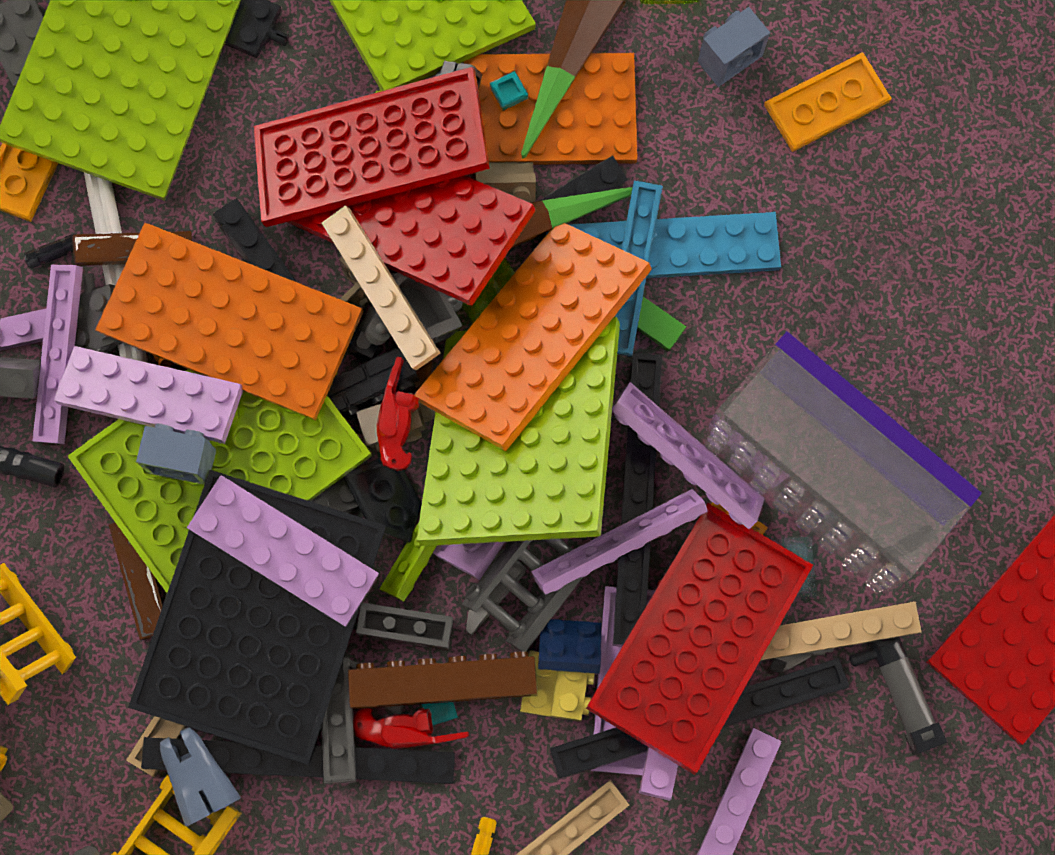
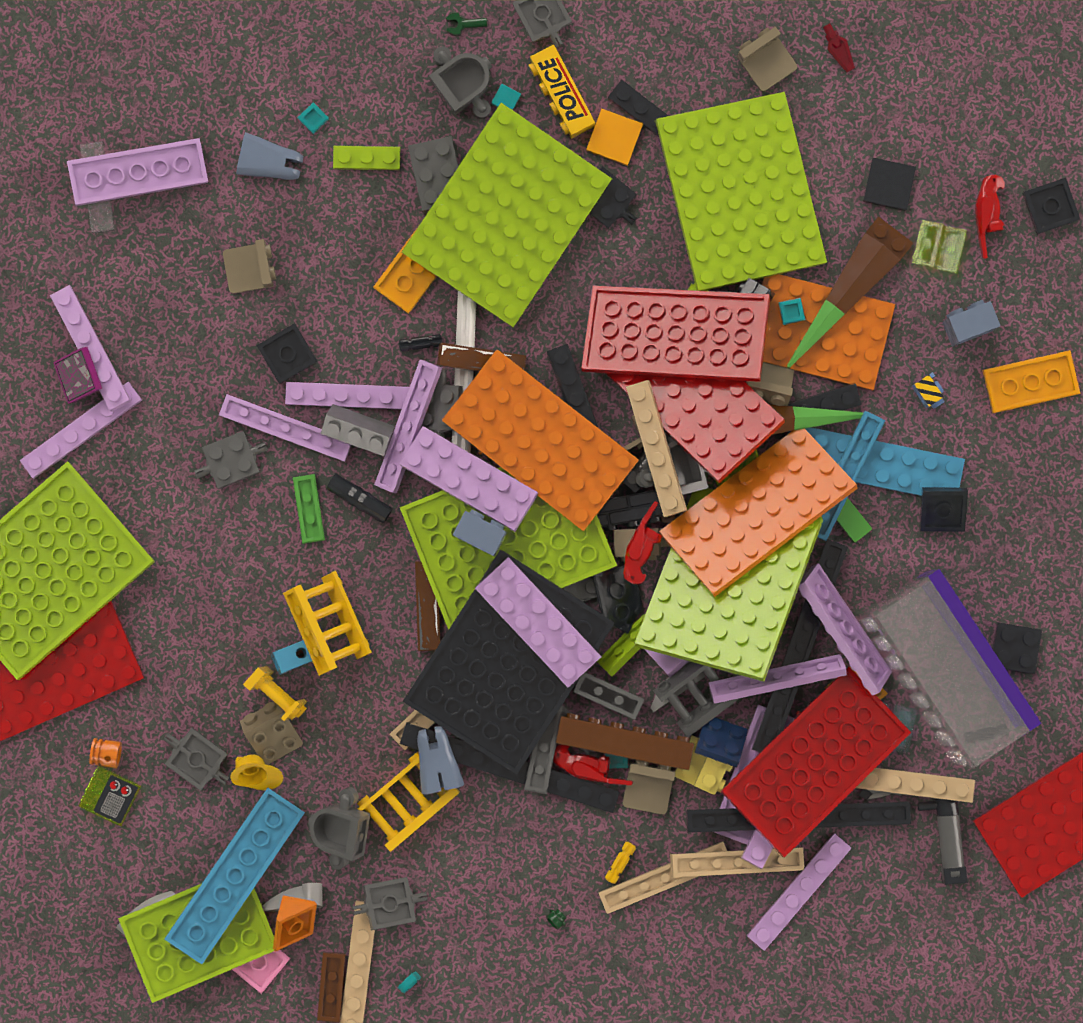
camera: 20 degrees right, 10 degrees up
none -> dark tan bracket [623,760,676,814]
none -> tan plate [670,847,804,877]
none -> brick [911,372,945,409]
none -> black plate [919,487,968,532]
none -> black plate [992,622,1042,674]

